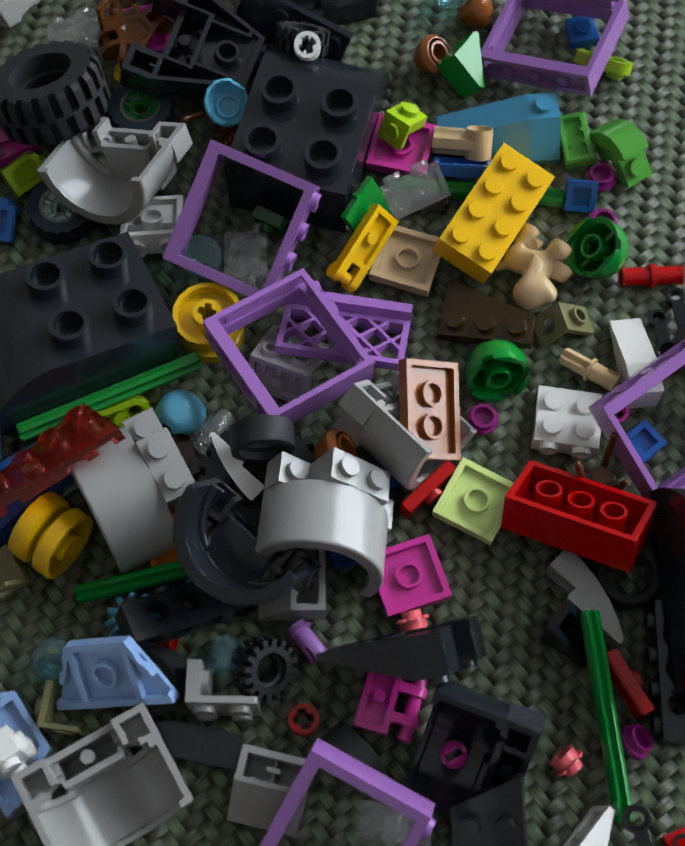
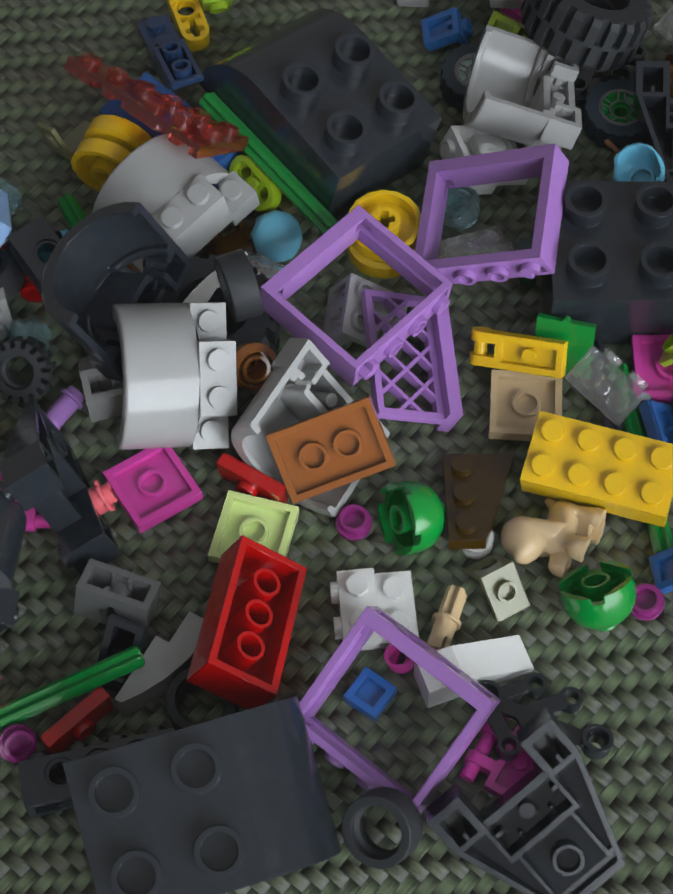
camera: 75 degrees right, 5 degrees down
reddish brown plant [574,432,629,490] -> none
red pin [618,264,685,288] -> none
none -> dark grey brick [74,558,161,629]

